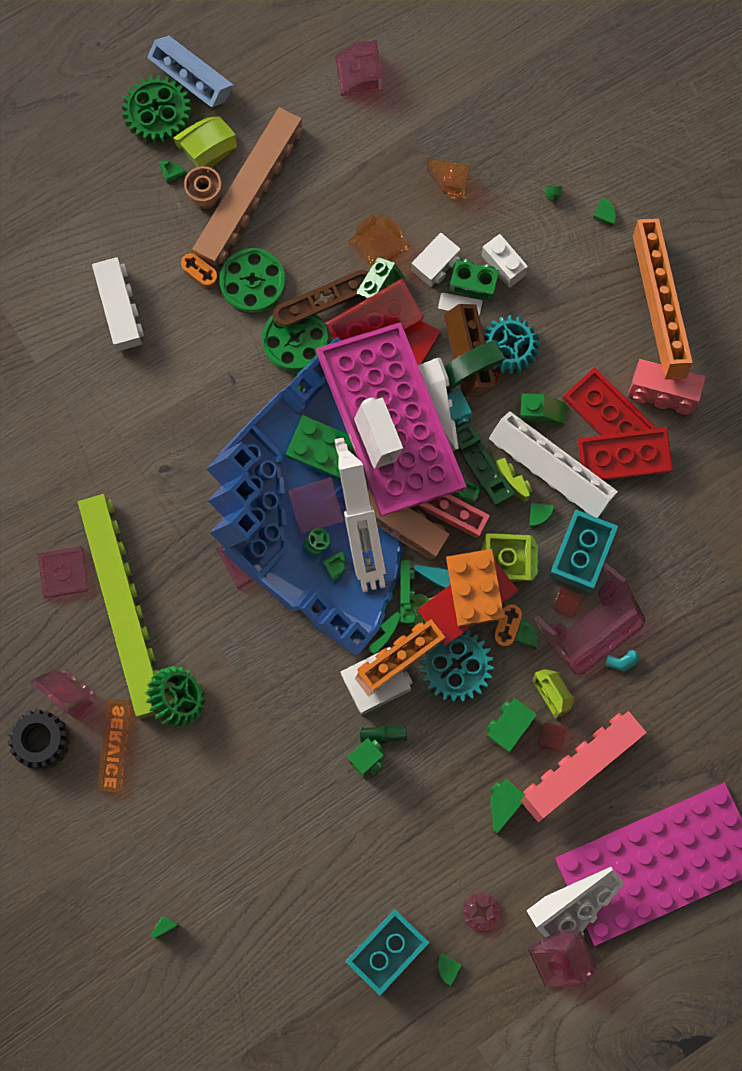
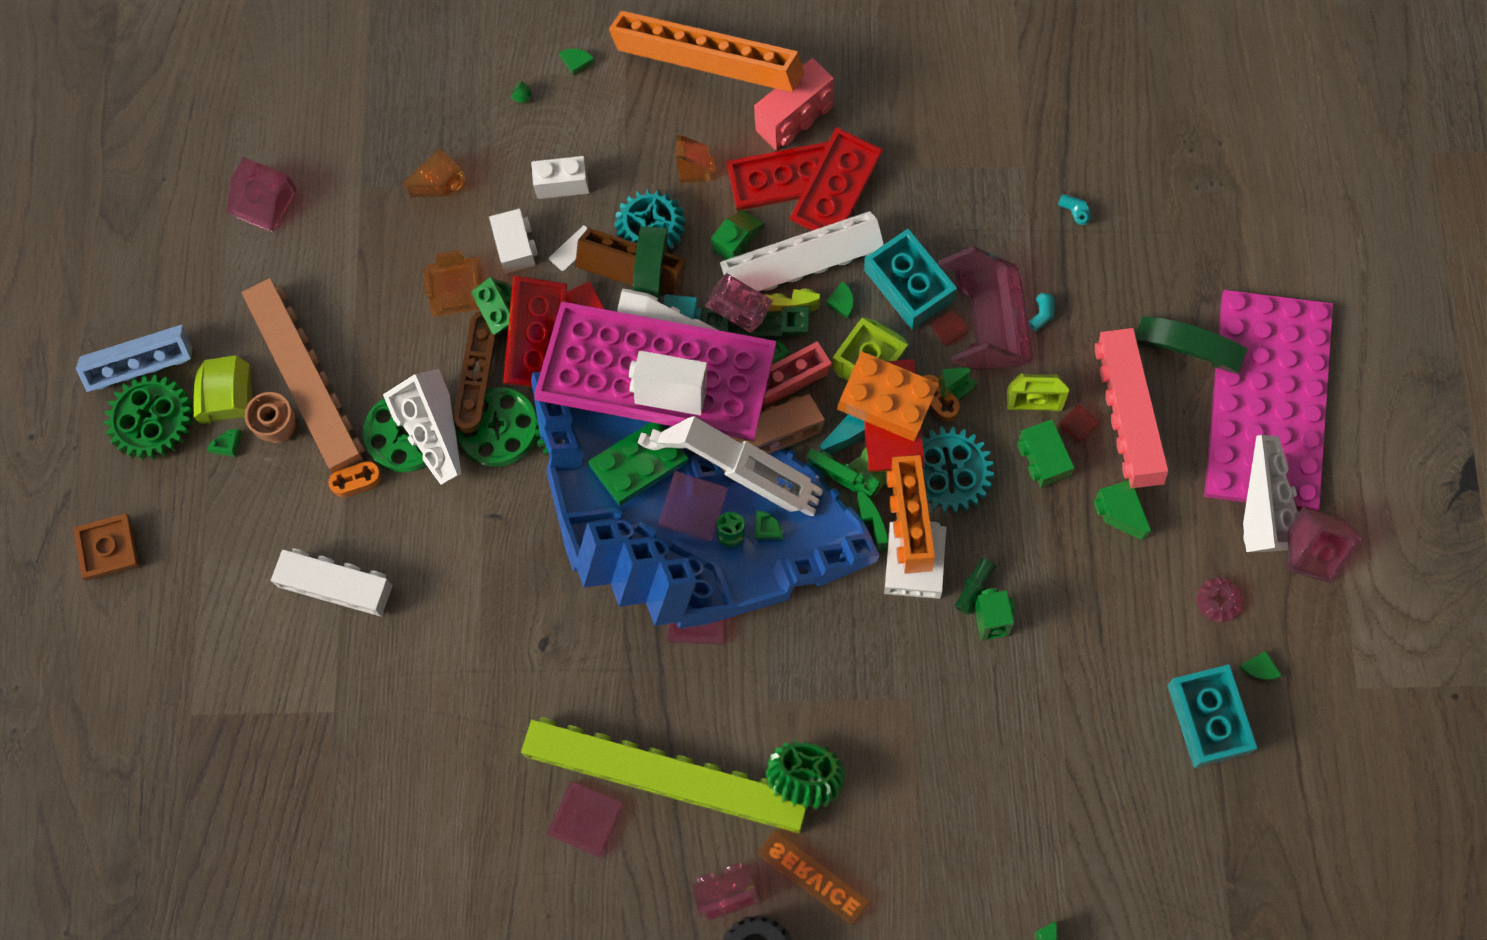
camera: 55 degrees left, 5 degrees down
green brick [450,260,499,302] -> none
none -> dark orange plate [73,513,139,581]
none -> white wedge [383,369,461,484]
none -> clear orange slope [676,135,716,183]
none -> clear pink brick [705,273,773,333]
none -> green slope [938,367,970,399]
none -> teal arm [1058,193,1091,225]
none -> dark green slope [1135,316,1247,375]

